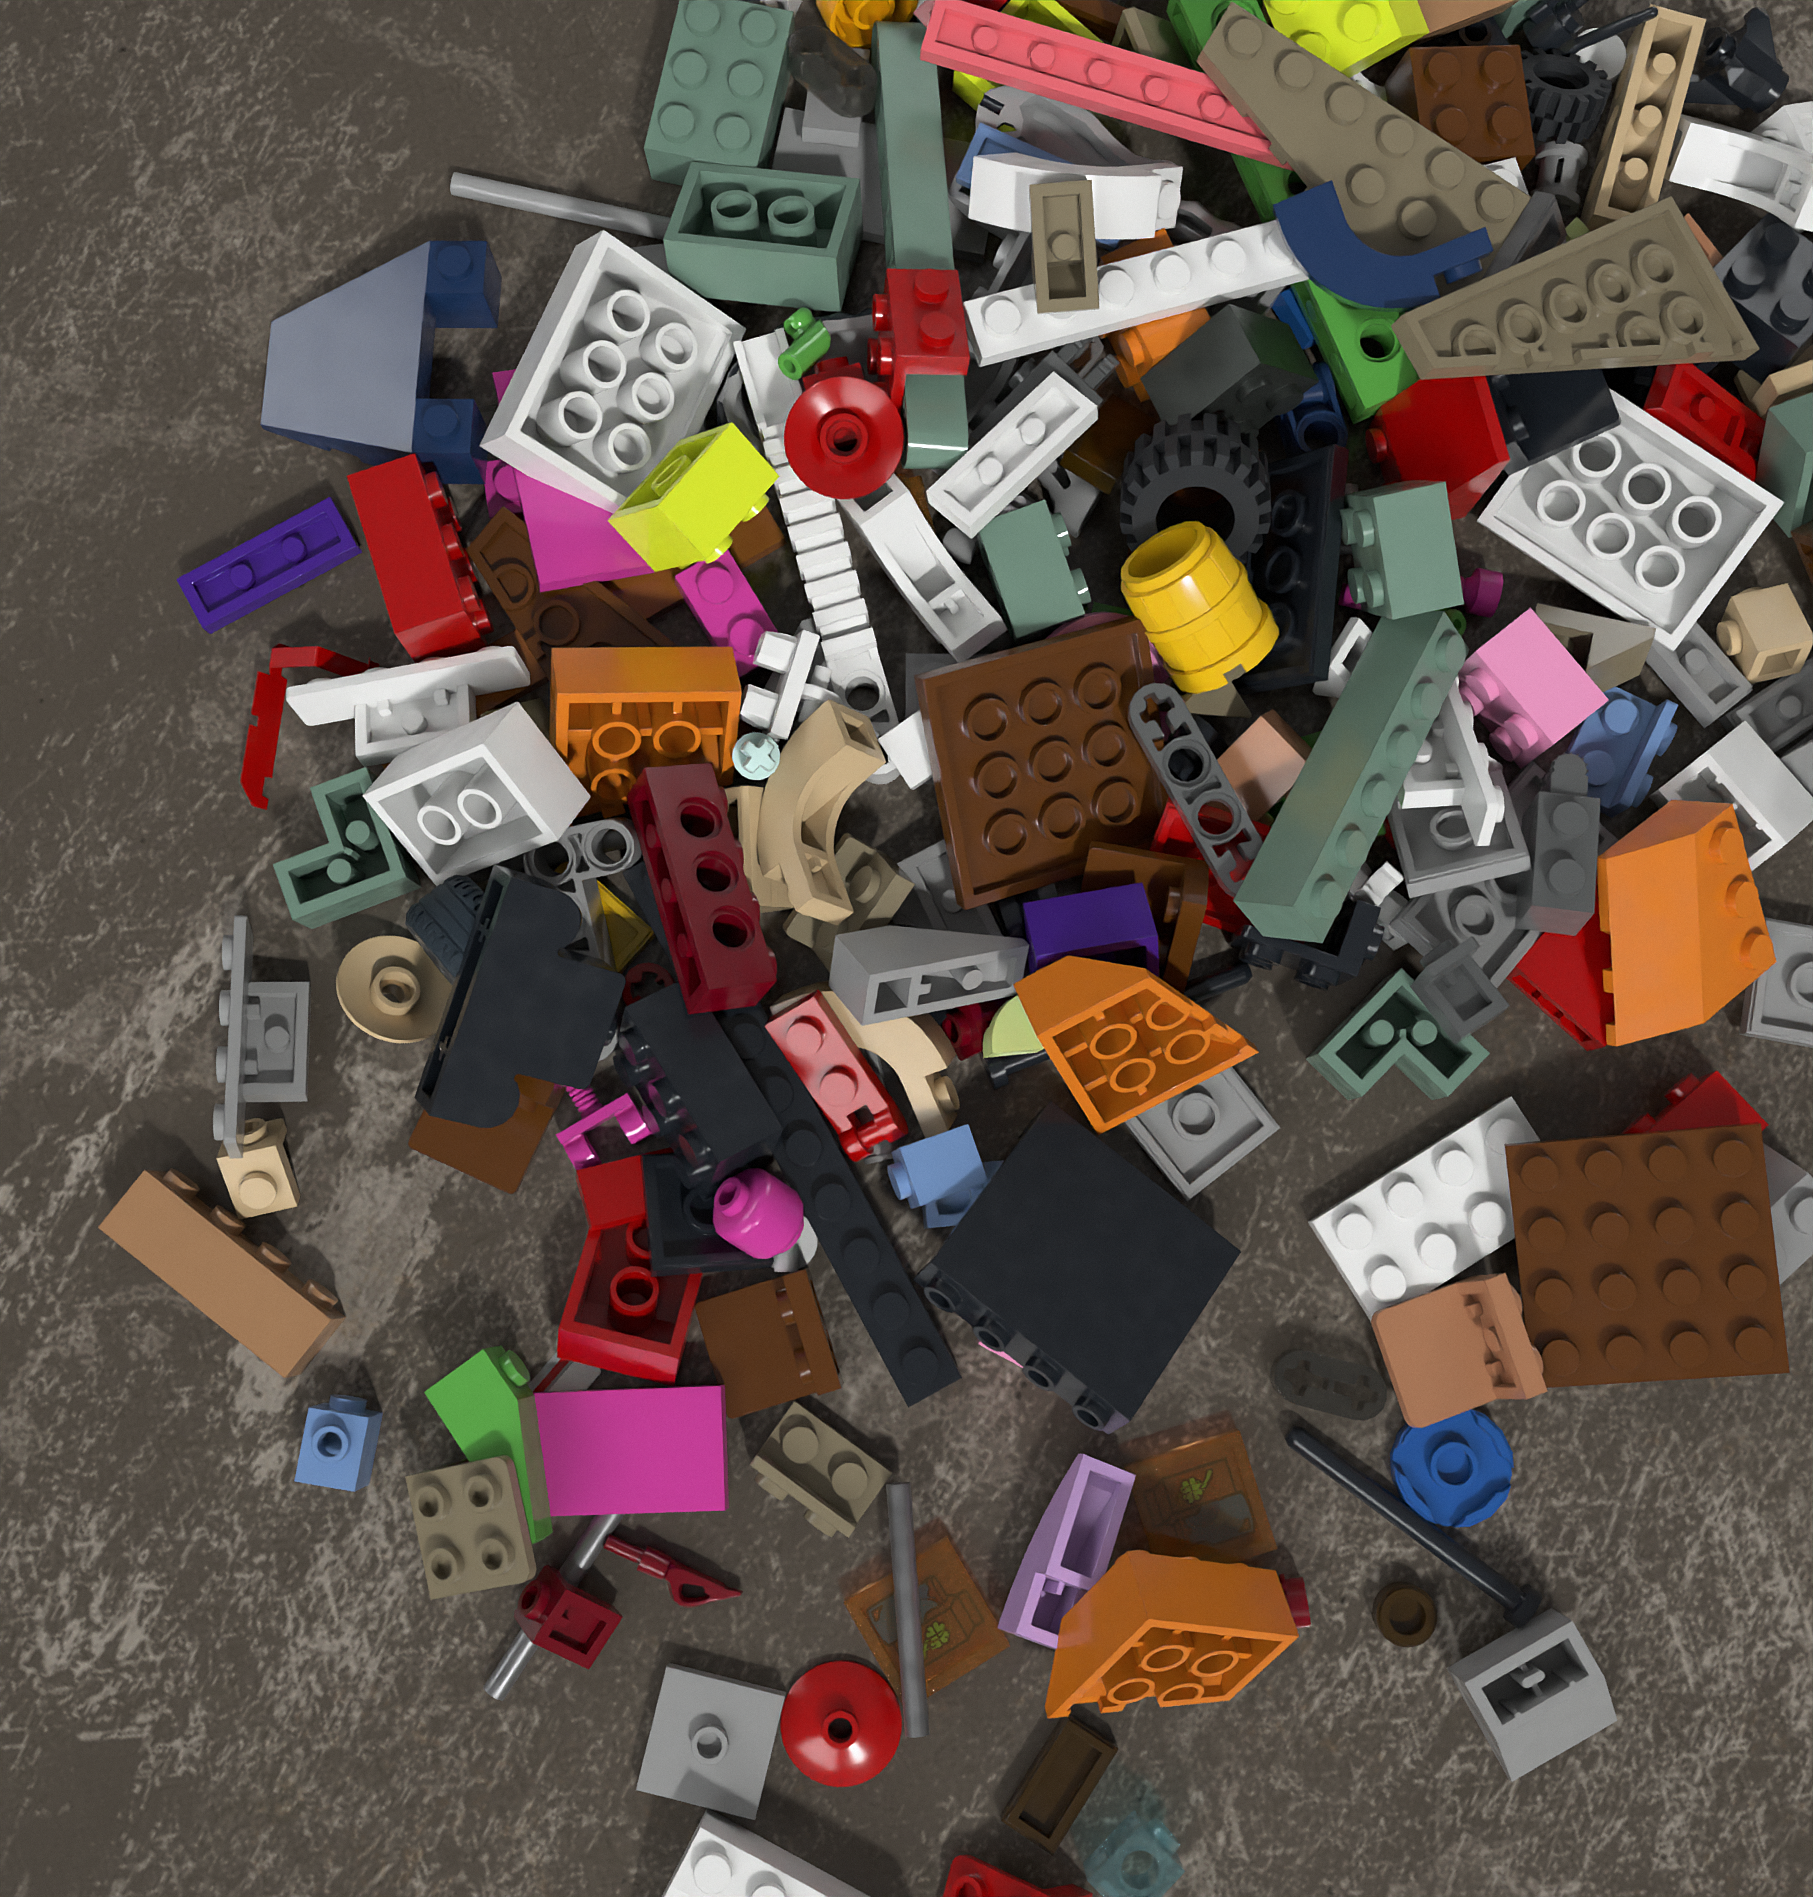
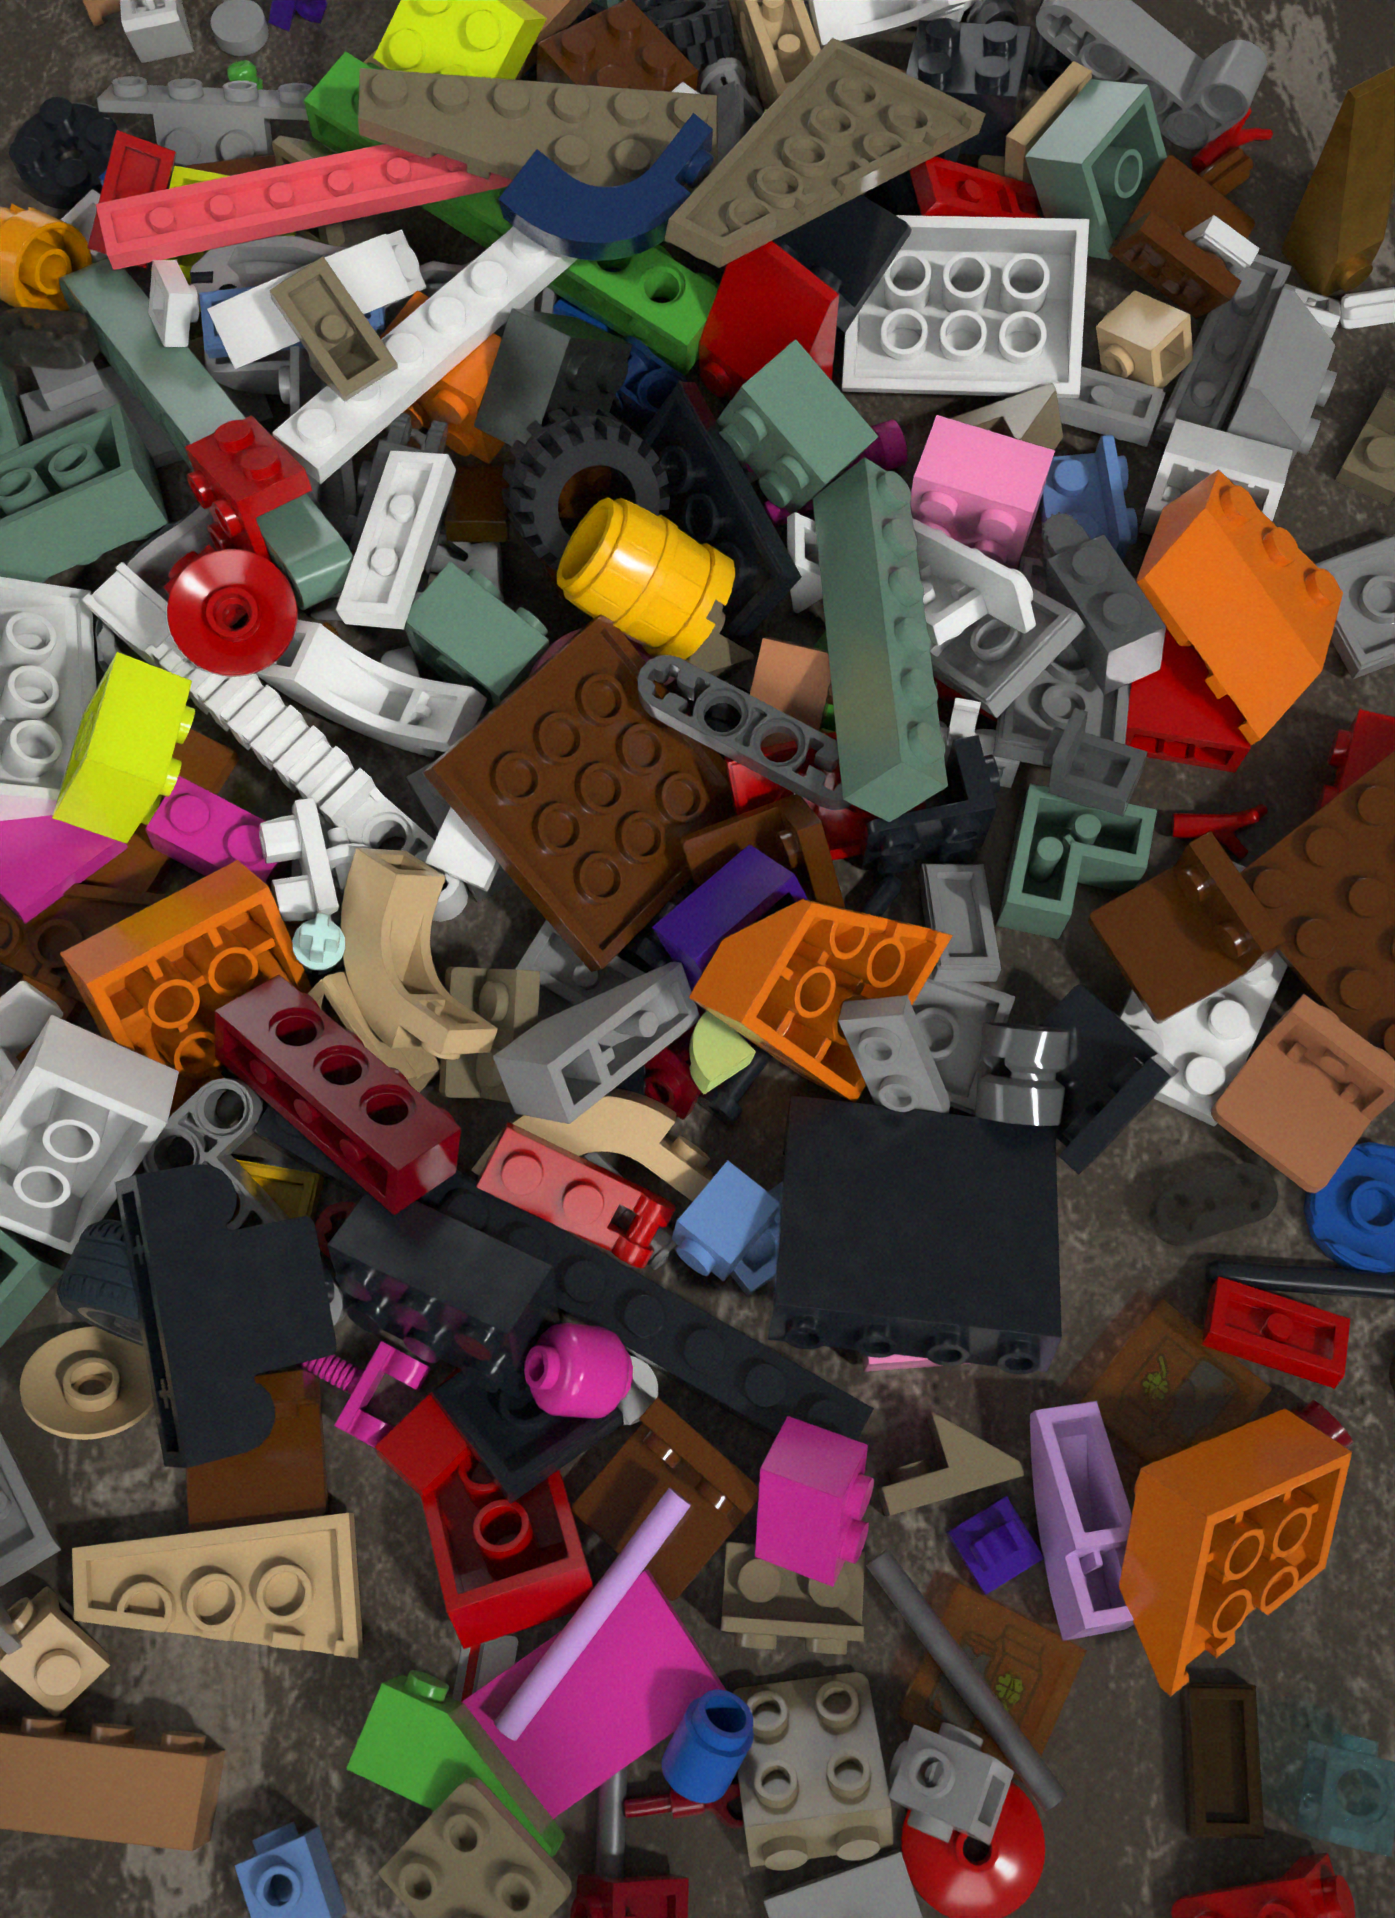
camera: 30 degrees left, 10 degrees down
bright green arm [778,307,831,380] -> none
none -> tan wing [72,1513,364,1658]
none -> white plate [148,260,199,347]
none -> lavender bar [494,1487,691,1741]
none -> blue brick [661,1690,754,1803]
none -> dark tan bracket [733,1672,893,1871]
none -> dark pink brick [755,1416,874,1587]
none -> light grey hinge [838,995,950,1114]
none -> dark tan slope [877,1412,1024,1517]
none -> light grey brick [888,1722,1014,1845]
none -> light grey tile [918,864,1001,982]
none -> dark purple tile [946,1496,1044,1595]
none -> dark grey wheel [975,1022,1070,1126]
none -> black bracket [1039,984,1179,1175]
none -> reddish brown bracket [1088,831,1286,1024]
none -> red bar [1171,804,1268,859]
none -> red plate [1201,1276,1350,1389]

